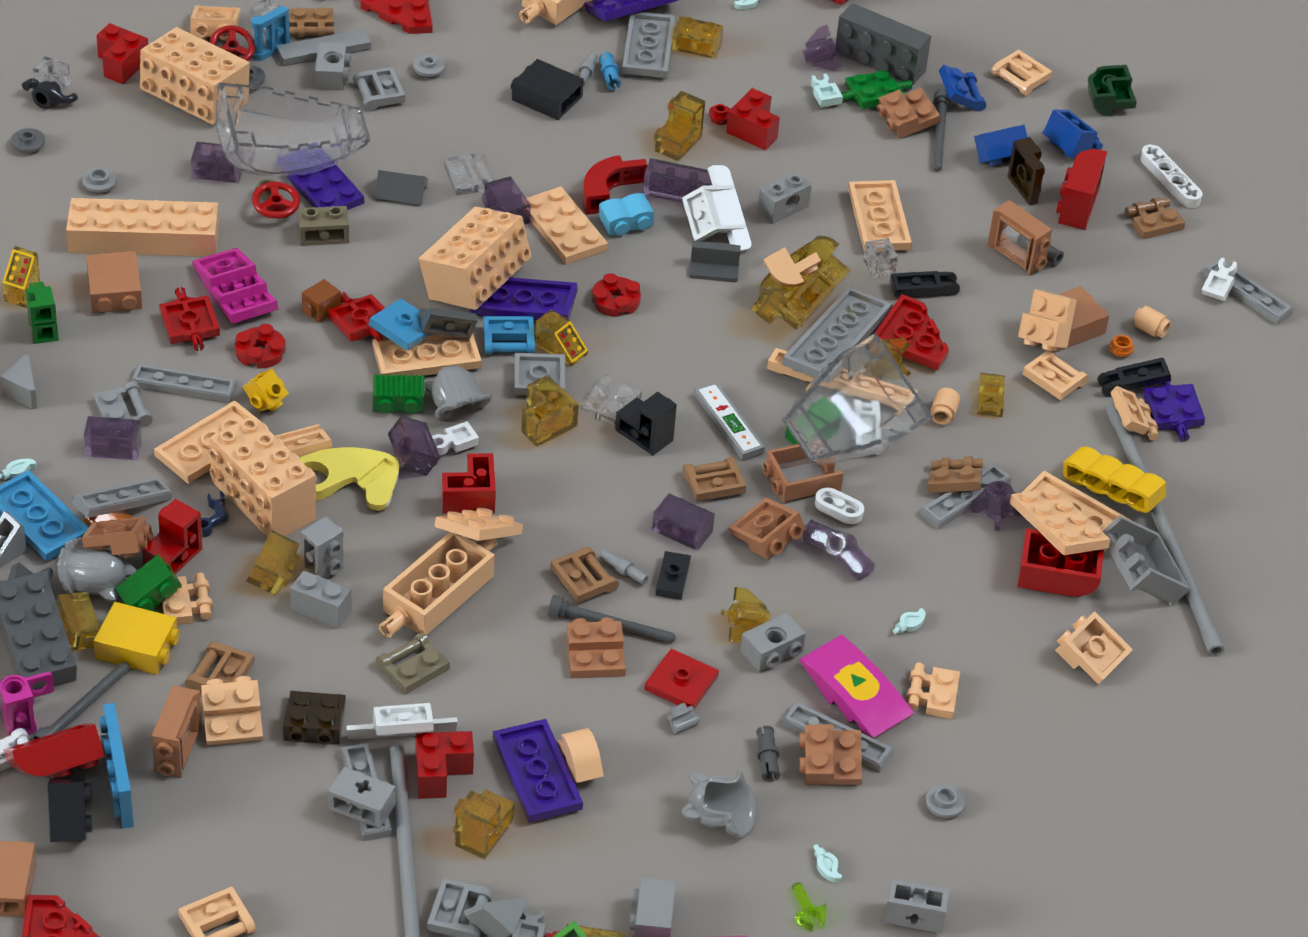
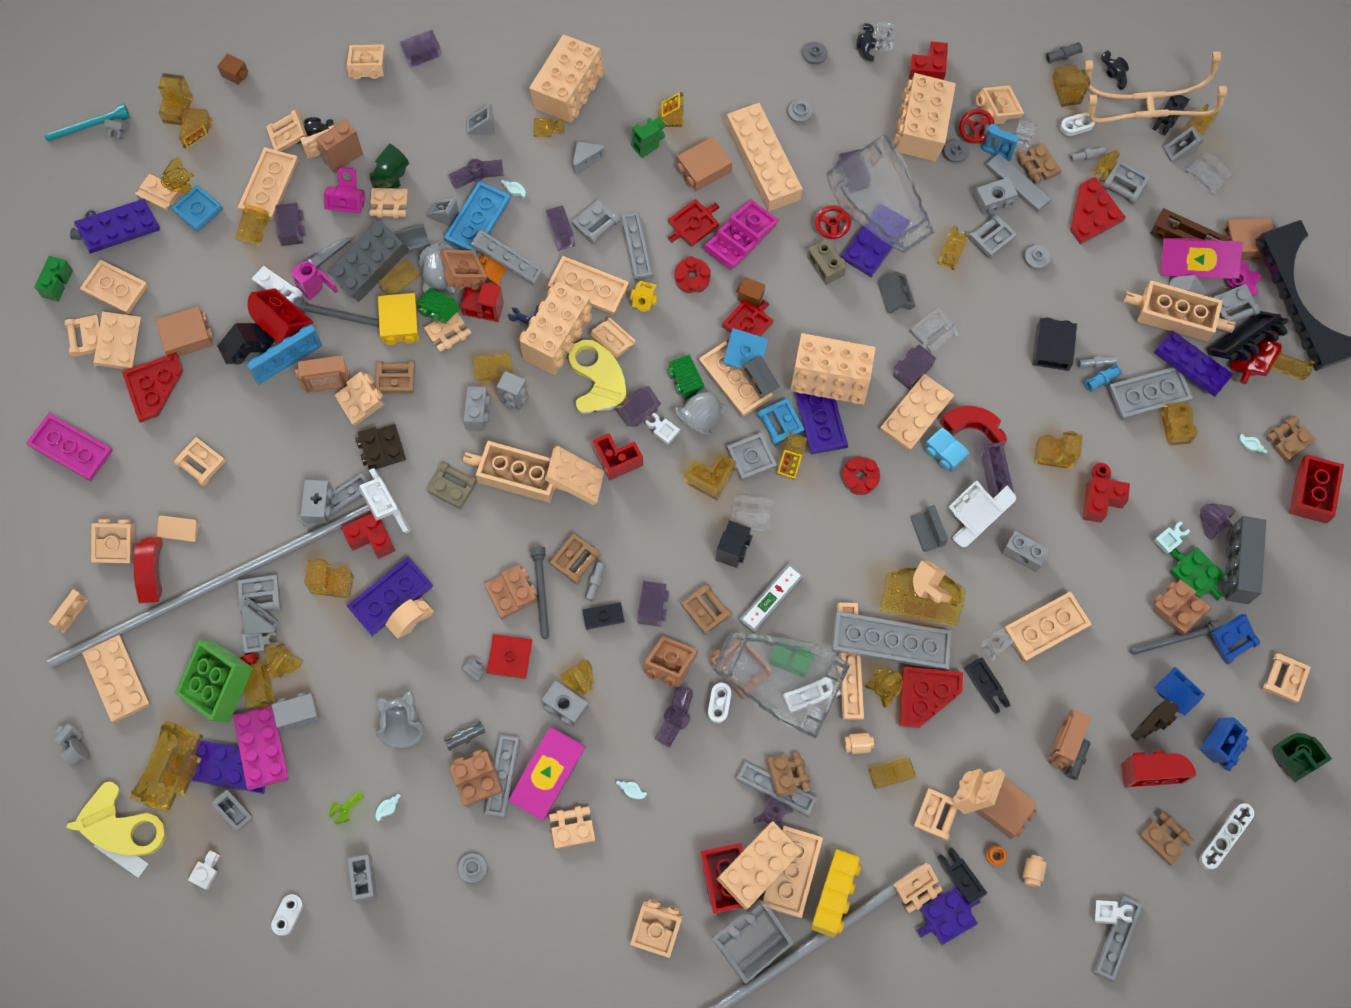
camera: 70 degrees right, 25 degrees up
none -> clear yellow brick [265,643,304,678]
none -> clear yellow hinge [937,225,967,270]

